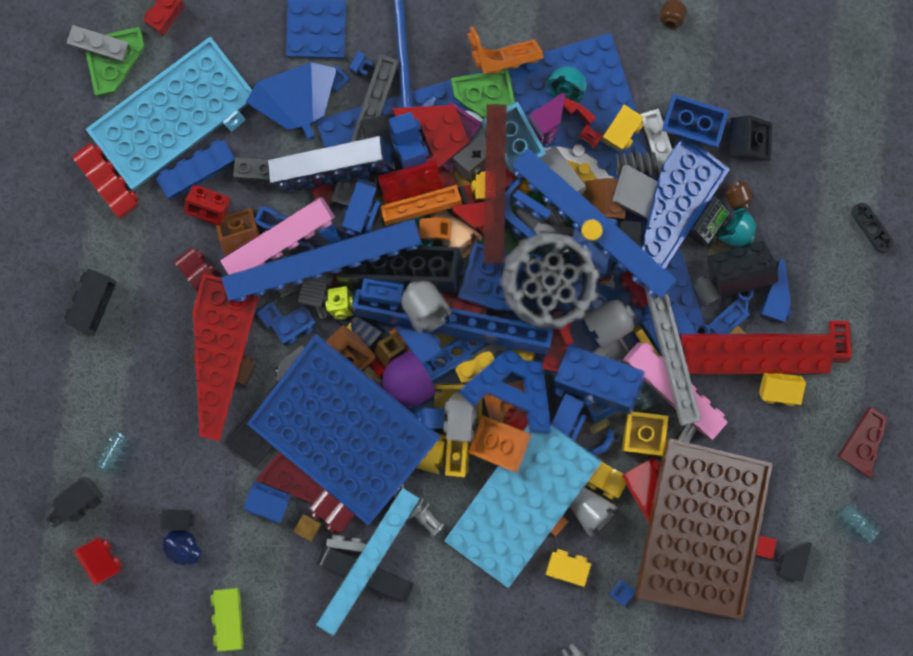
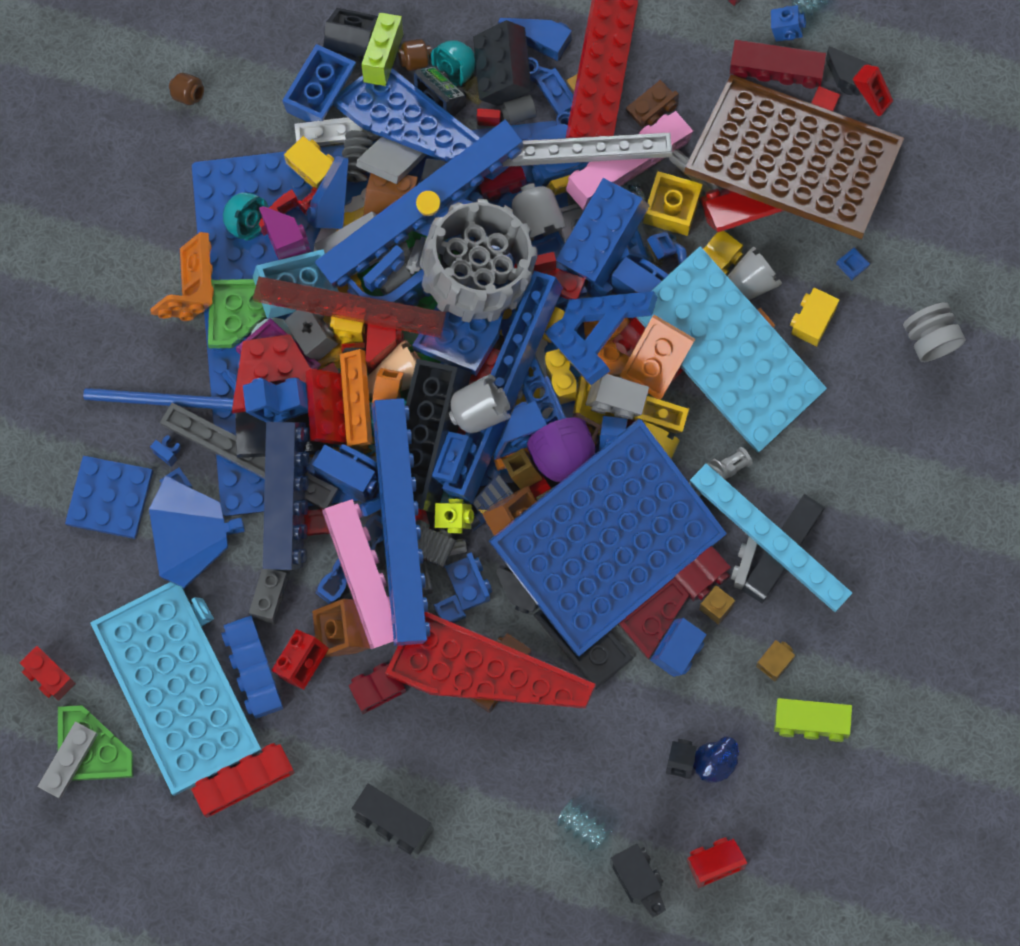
camera: 70 degrees left, 10 degrees down
yellow brick [759,373,806,406] -> none
none -> blue slope [307,156,348,229]
none -> lime brick [362,13,403,86]
none -> red tile [477,108,501,126]
none -> reddish brown bracket [572,413,602,446]
none -> reddish brown bracket [626,80,679,128]
none -> blue tile [647,232,678,260]
none -> dark red brick [729,40,826,89]
none -> pearl gold brick [756,640,795,682]
none -> blue brick [771,5,806,42]
none -> red slope [853,65,893,116]

